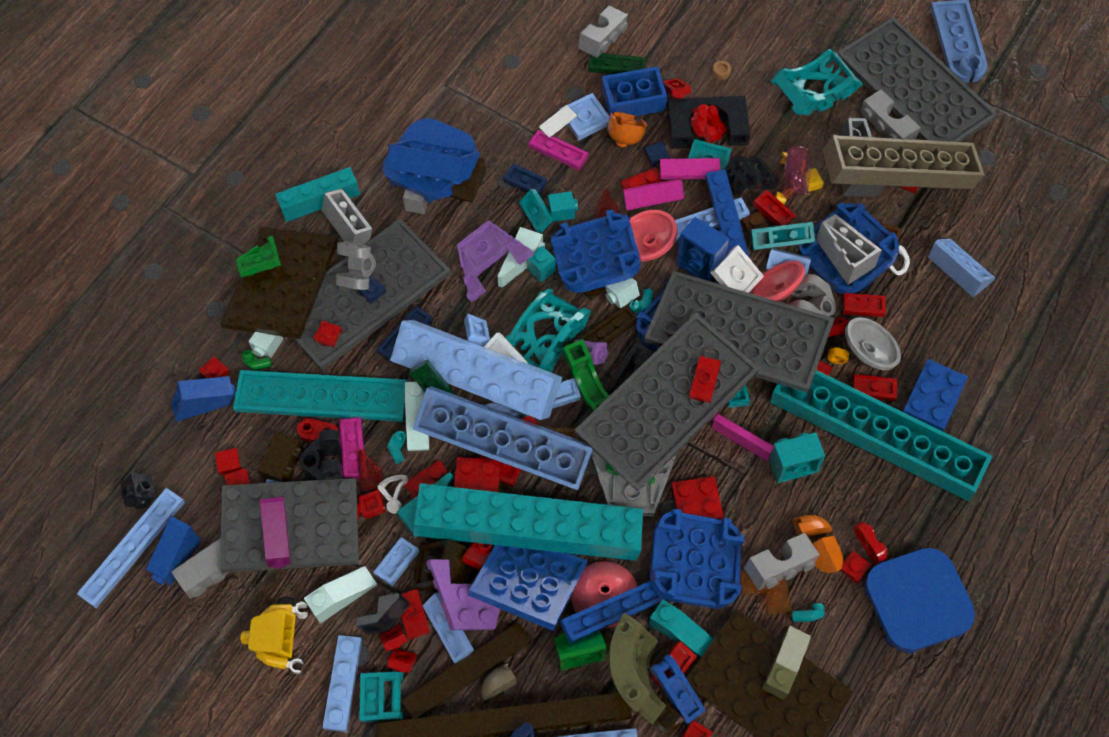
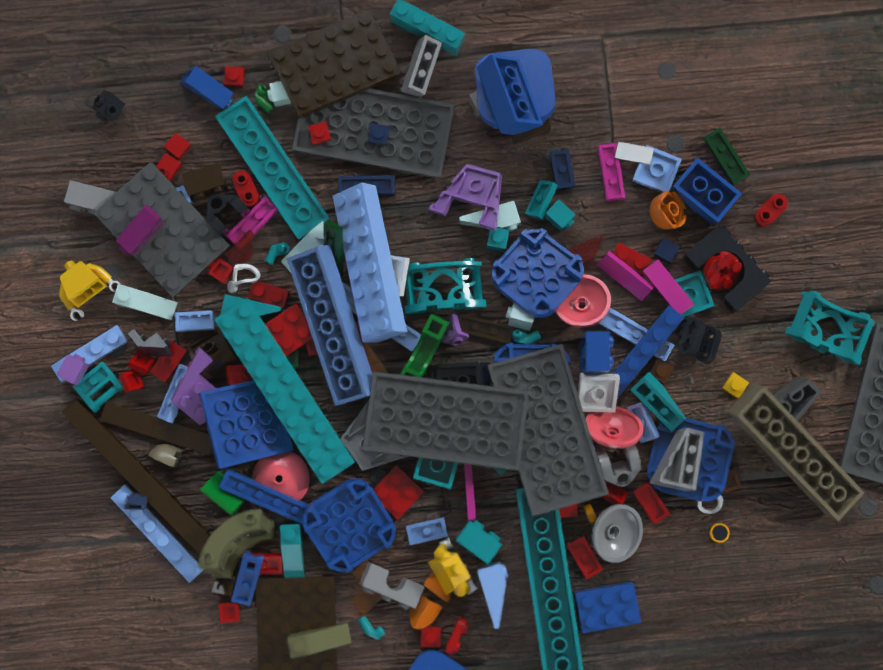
camera: 50 degrees right, 20 degrees up
light blue plate [77,488,185,608] -> none
blue slope [146,516,201,586] -> none
green wing [236,235,281,278] -> none
light grey piece [336,242,376,290] -> none
light blue plate [464,314,490,346] -> none
light grey arch [578,6,628,57] -> none
red plate [663,78,691,99] -> none
red plate [689,356,721,403] -> none
medium nougat tile [712,61,731,80] -> none
red plate [752,190,796,226] -> none
clear pink torso [774,146,812,204] -> none
light grey arch [860,90,920,140] -> none
light blue slope [928,238,996,298] -> none
none -> medium lavender brick [56,354,89,385]
none -> medium blue plate [406,517,448,545]
none -> teal brick [413,457,458,489]
none -> yellow torso [428,537,478,596]
none -> light blue slope [476,561,508,629]
none -> tile [709,523,730,543]
none -> red plate [754,194,788,227]

